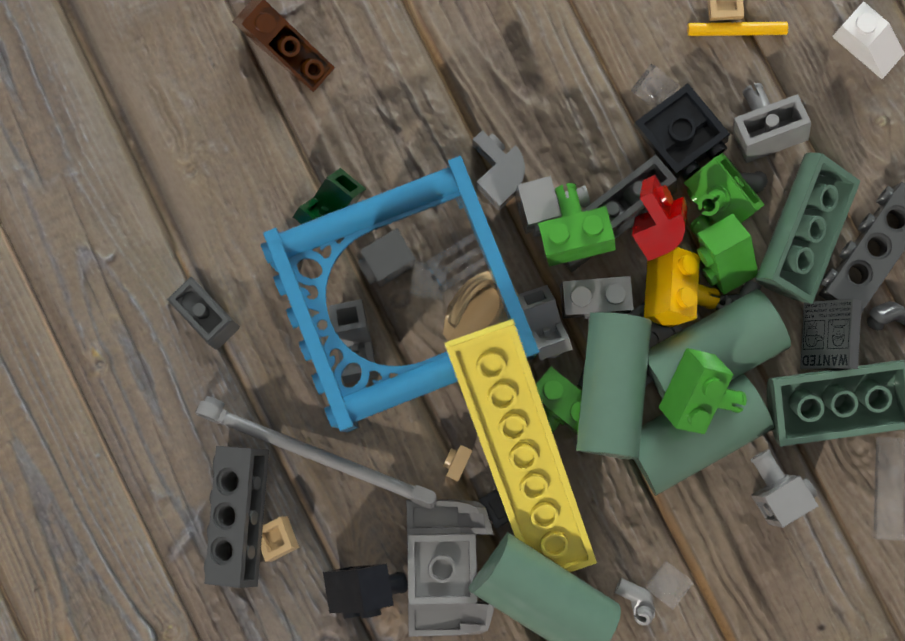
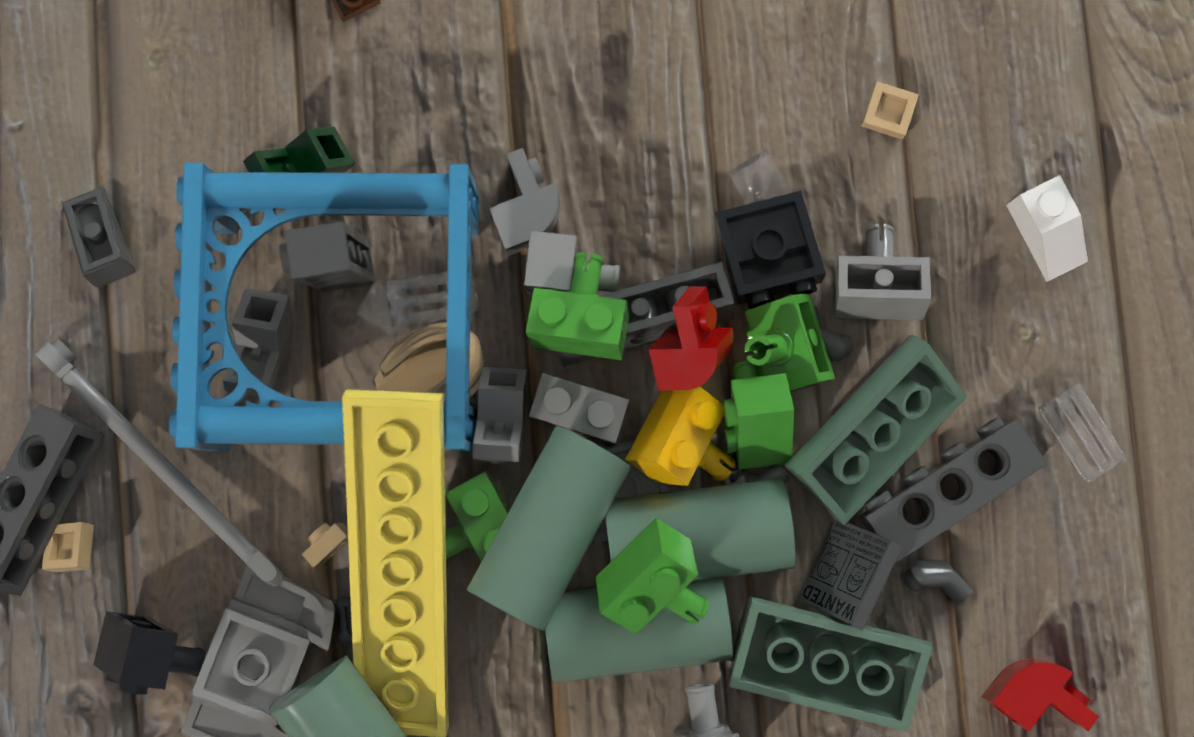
camera: 25 degrees right, 0 degrees up
yellow bar [687,22,788,36] -> none

